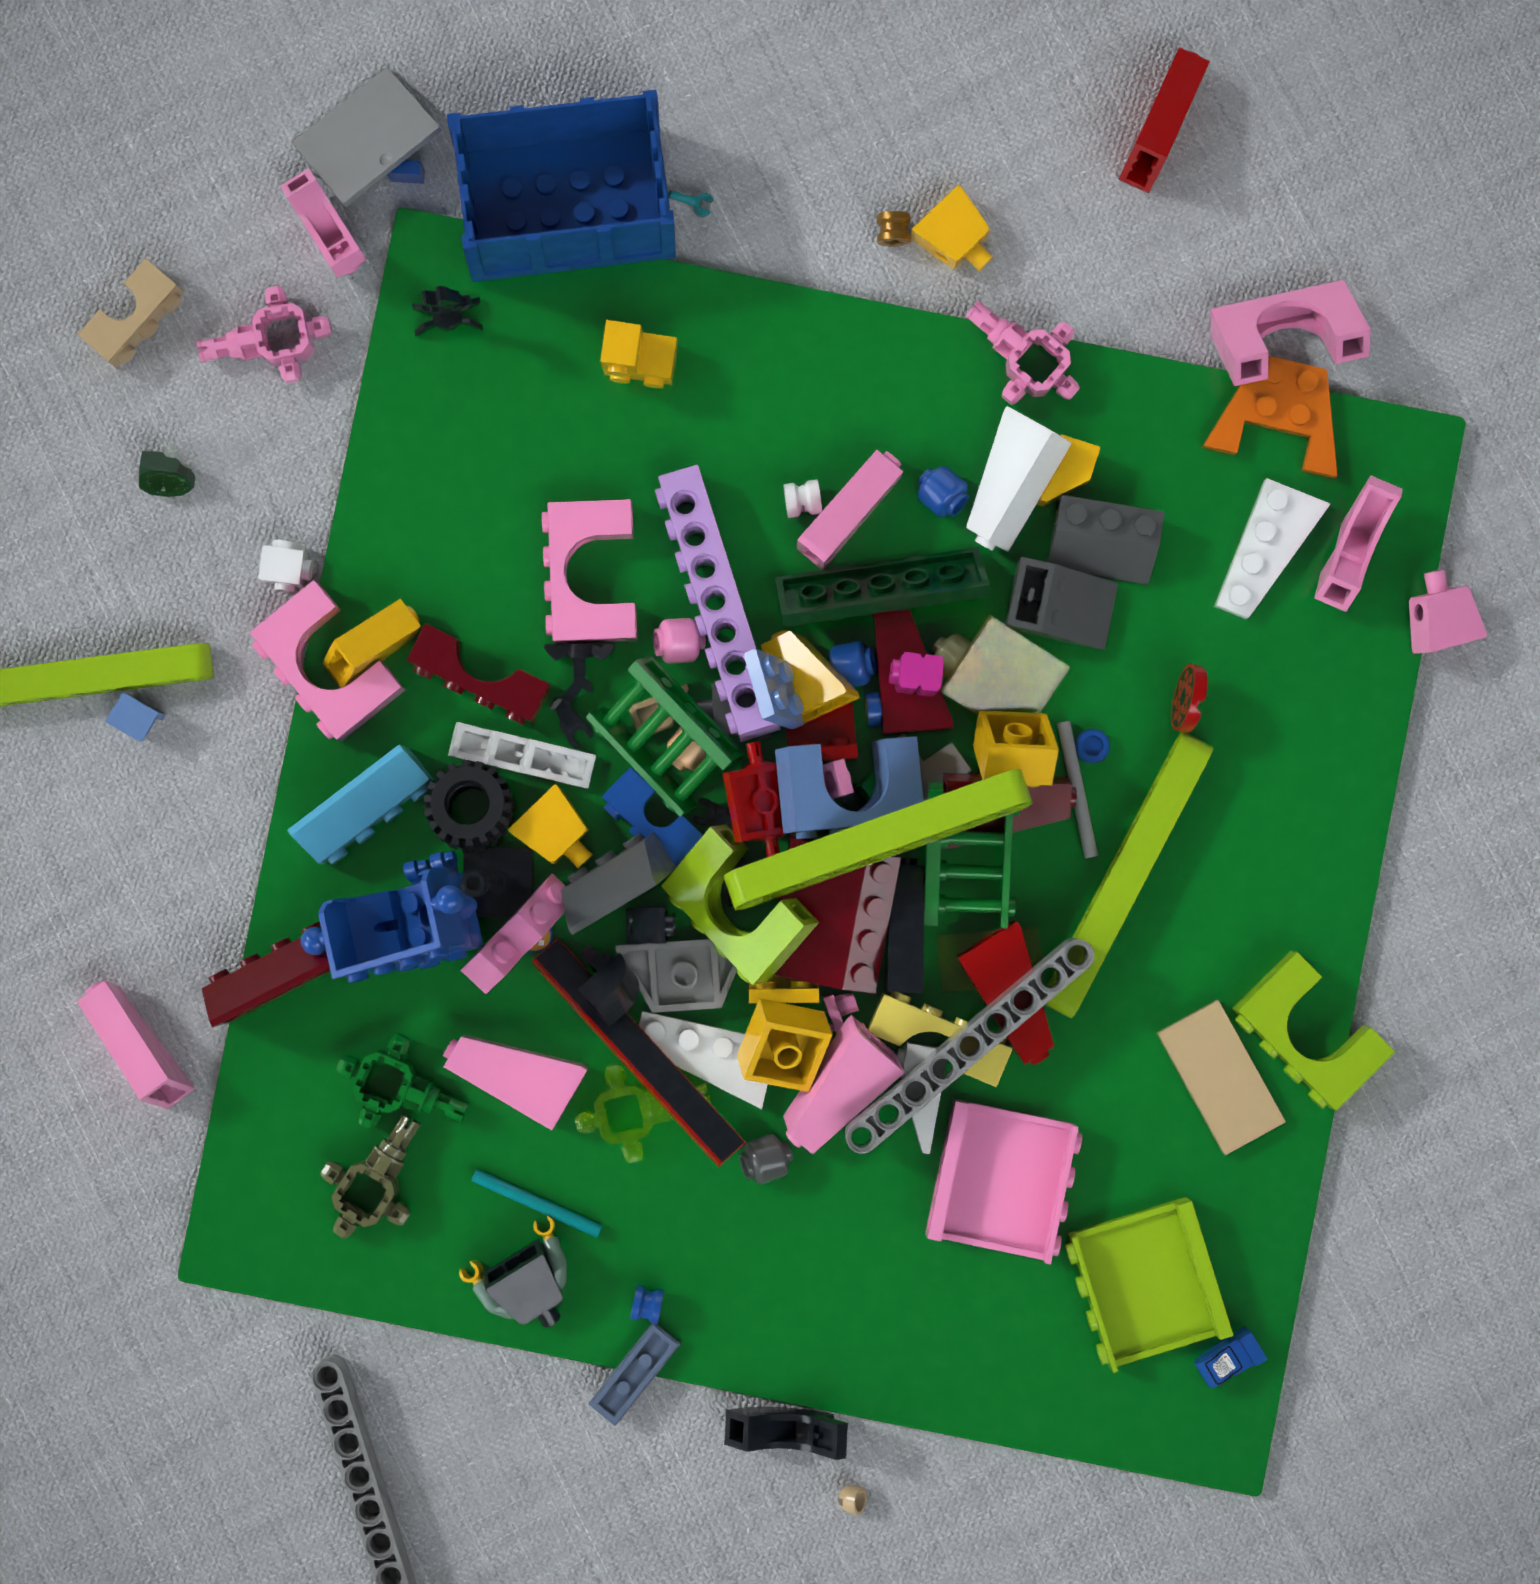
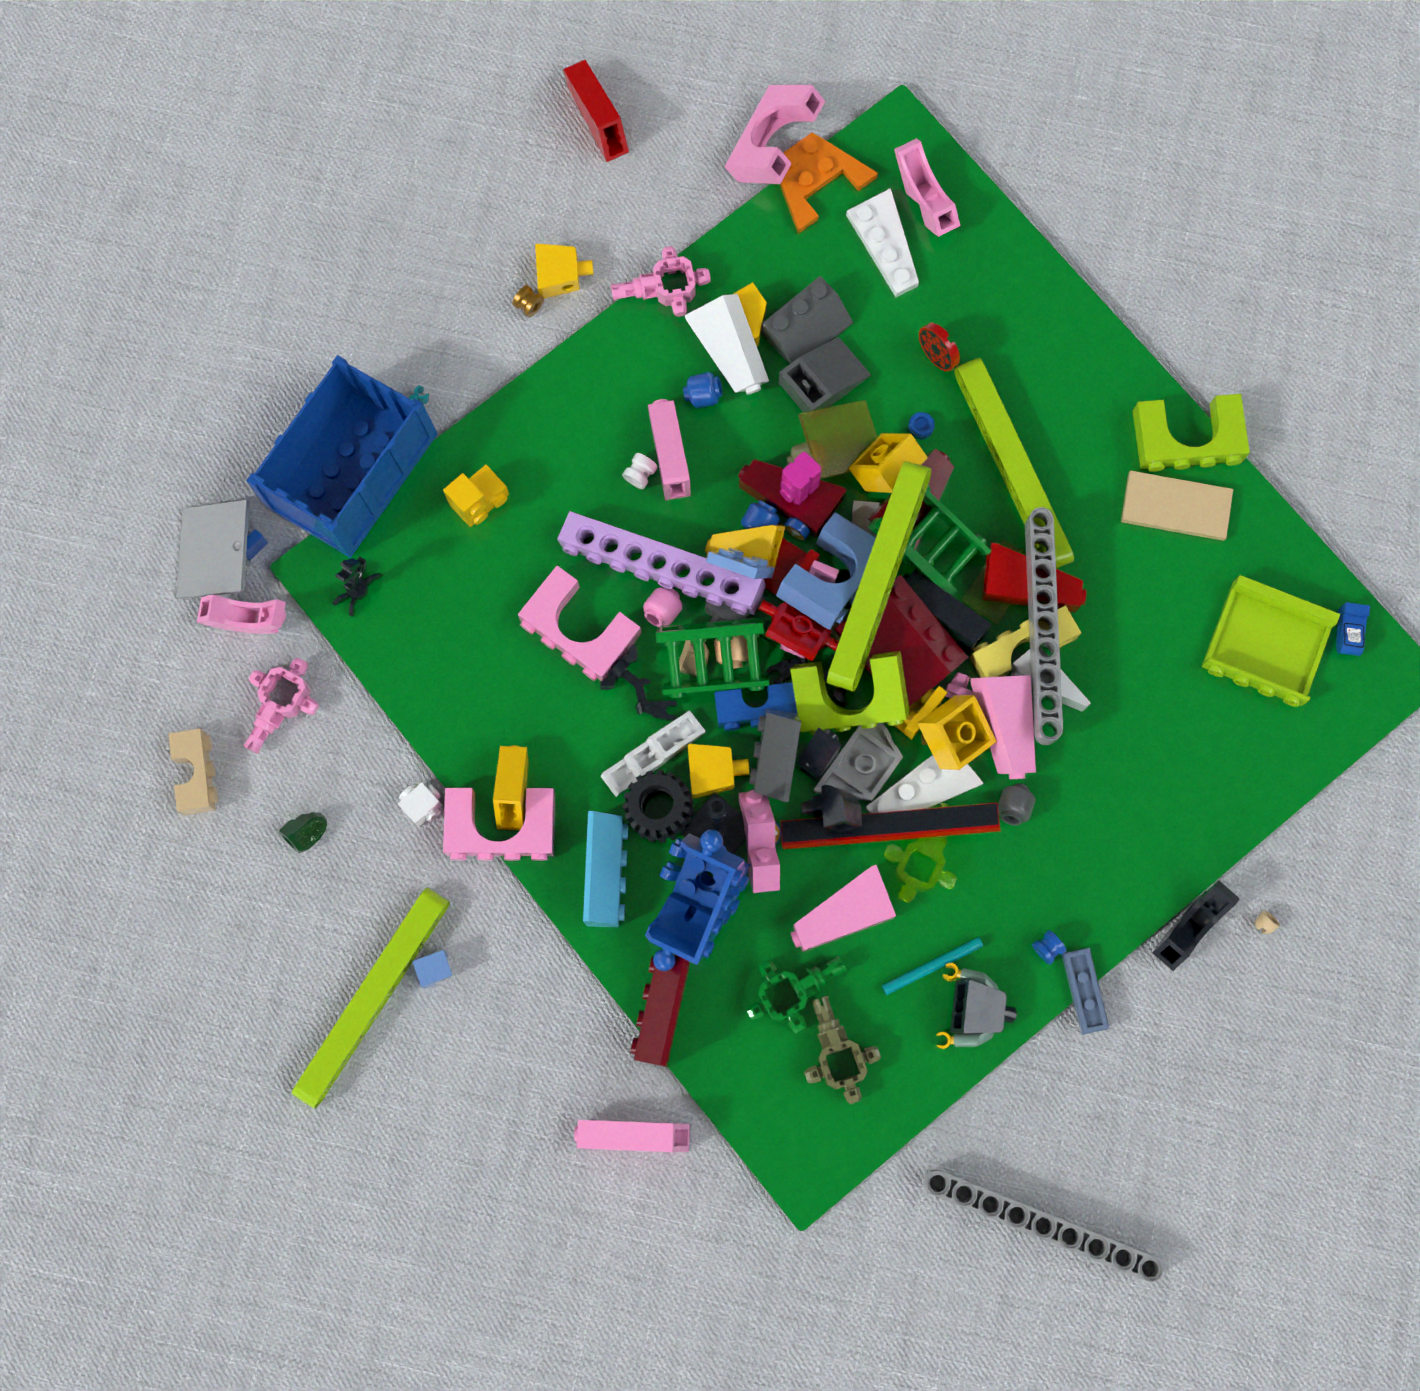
camera: 45 degrees left, 10 degrees down
dark red arch [406,623,552,726] -> none
dark green plate [775,547,990,627] -> none
bright pink panel [925,1098,1082,1265] -> none
light grey bar [1057,721,1098,858] -> none
bright pink torso [1409,569,1487,653] -> none

